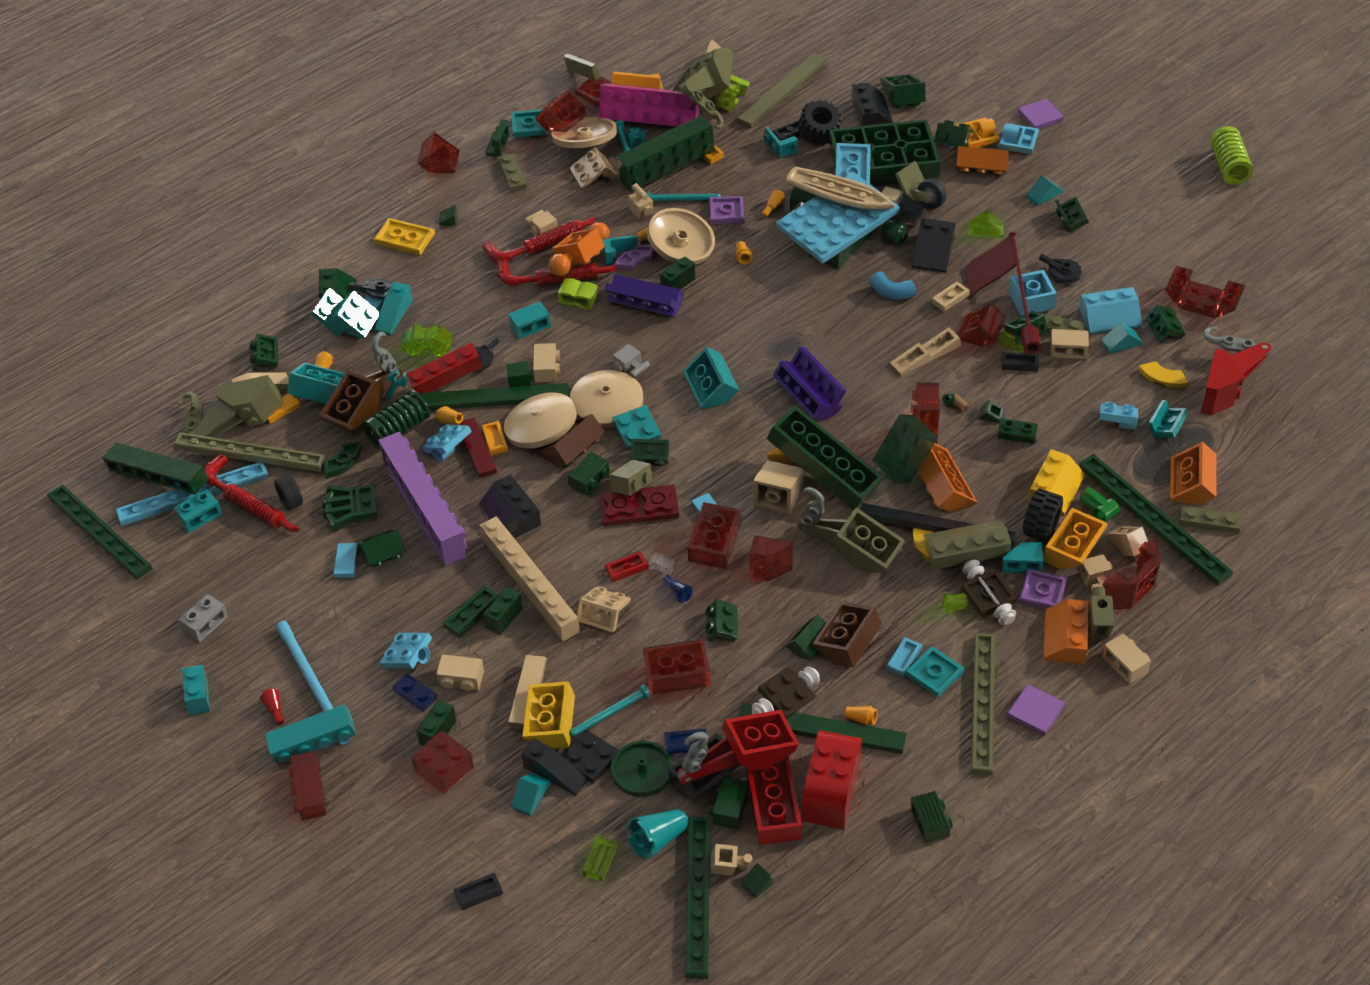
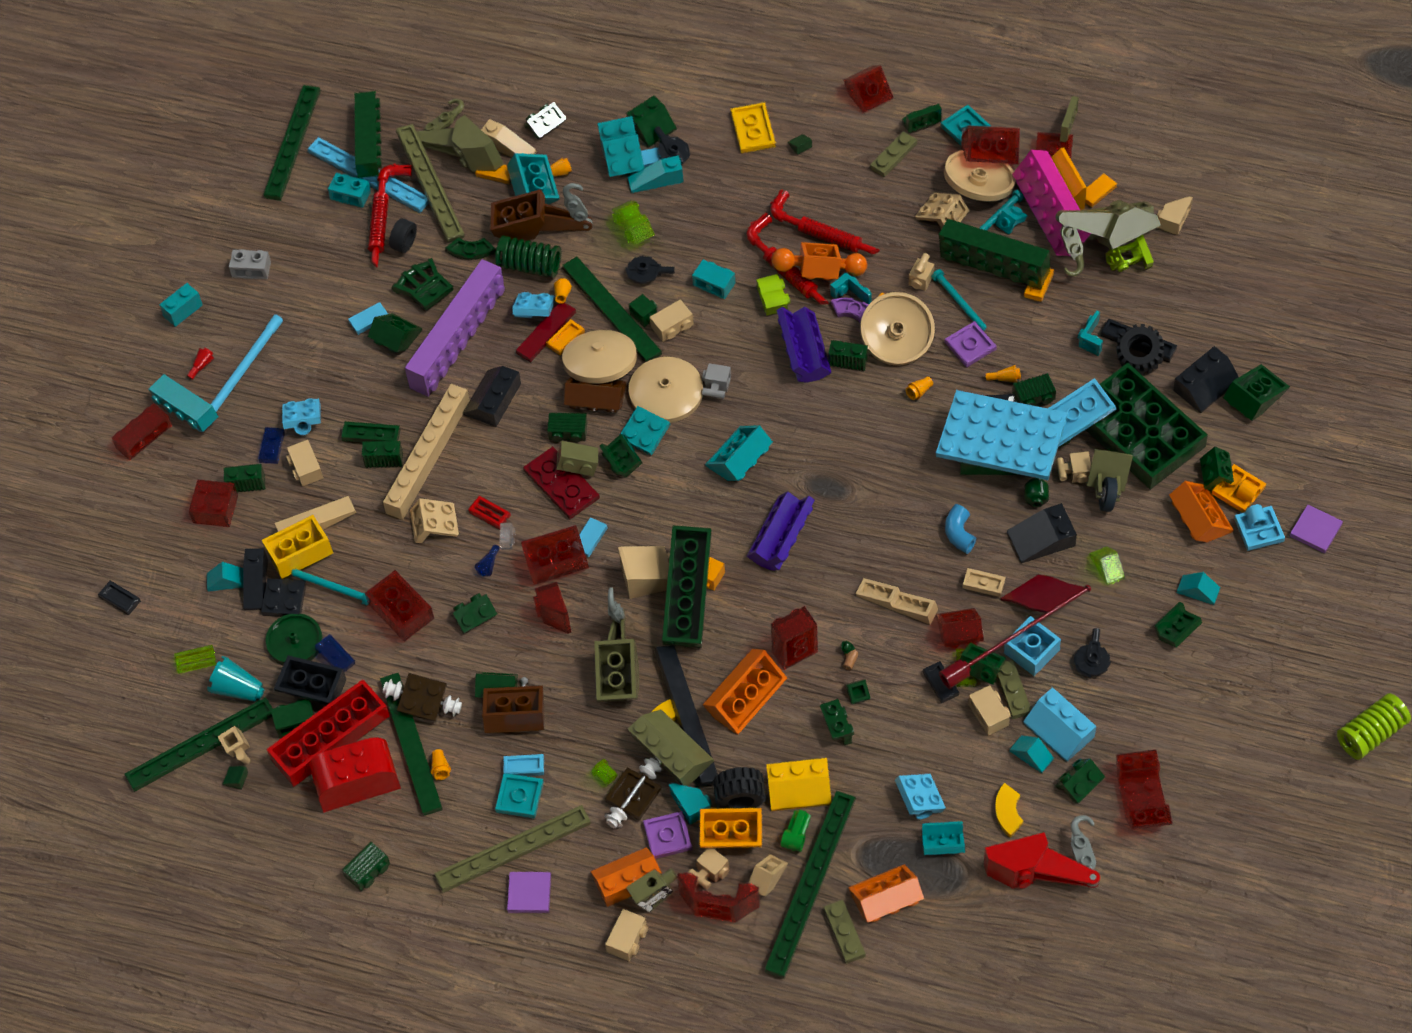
camera: 60 degrees right, 10 degrees up
teal bar [385,369,407,399] -> none
red brick [406,342,483,396] -> none
tan brick [525,210,558,236] -> none
red slope [677,710,799,784] -> none
olive tile [738,53,827,128] -> none
tan piece [786,167,895,210] -> none
clear green brick [872,414,937,484] -> none
black torso [894,193,927,226] -> none

